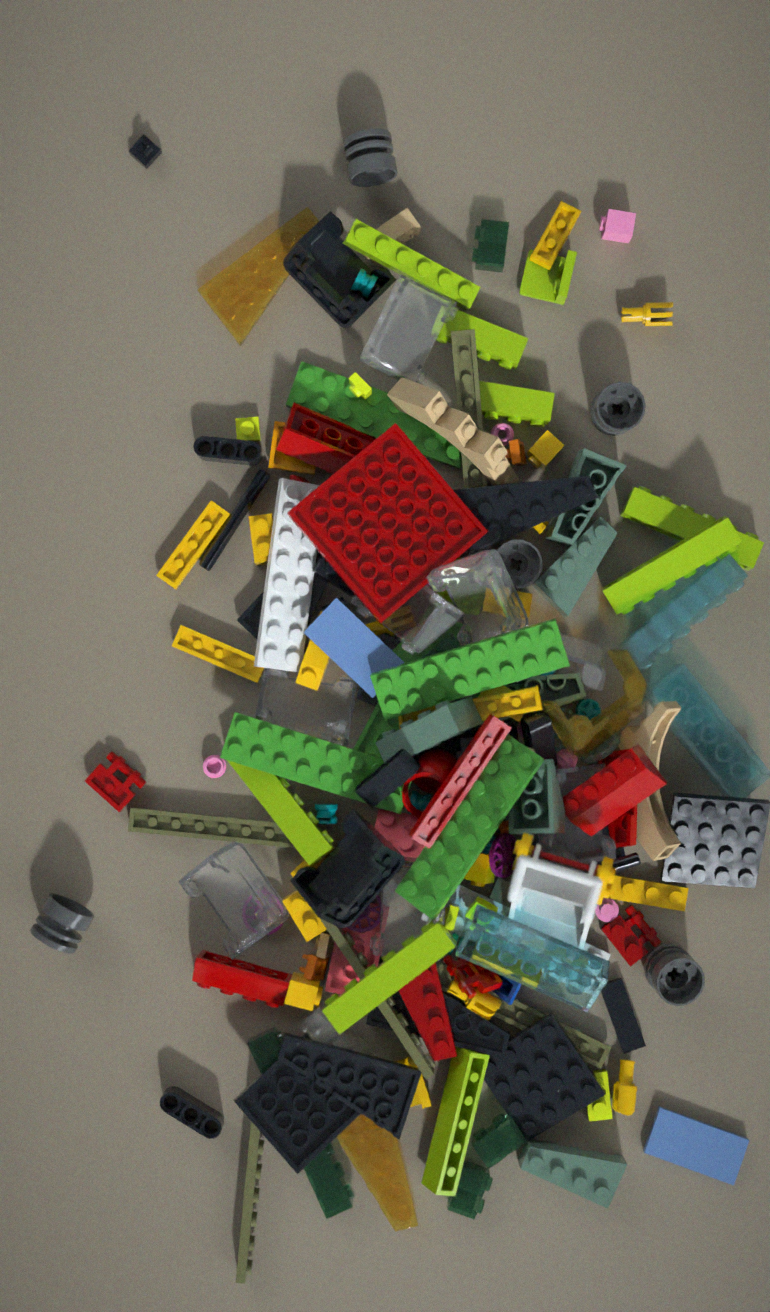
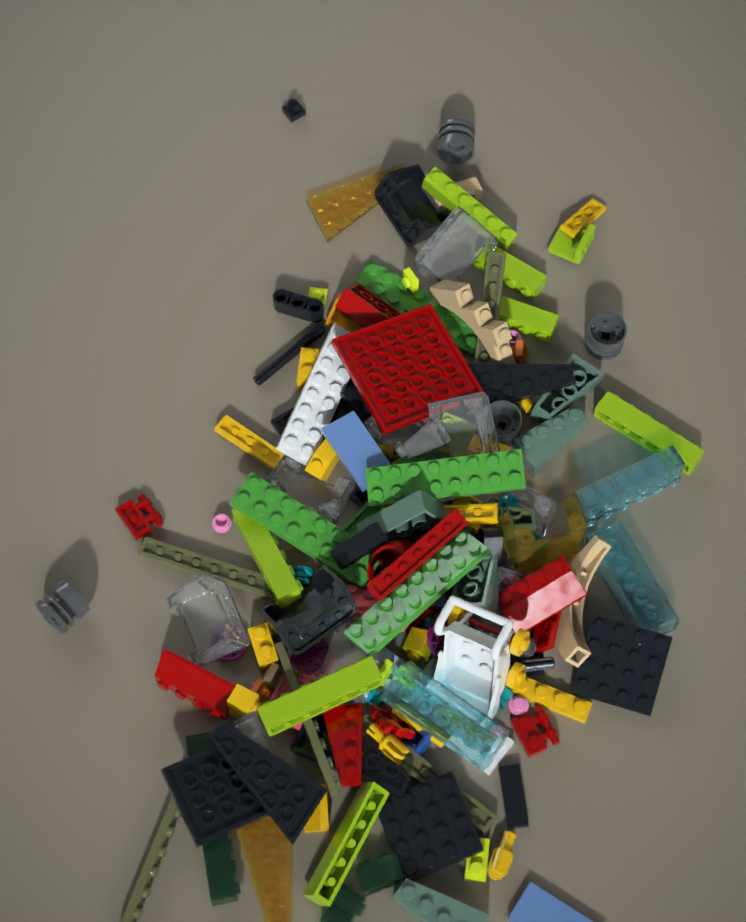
camera: 15 degrees right, 25 degrees down
yellow plate [156,500,230,590] -> none
black beam [160,1086,224,1139] -> none
teal wheel [351,268,378,298] -> none
clear green brick [471,219,509,273] -> none
yellow brick [526,430,565,470] -> none
bright pink brick [599,209,636,244] -> none
lime brick [602,515,742,615] -> none
yellow arm [621,302,673,326] -> none
dark grey wheel [644,944,705,1006] -> none

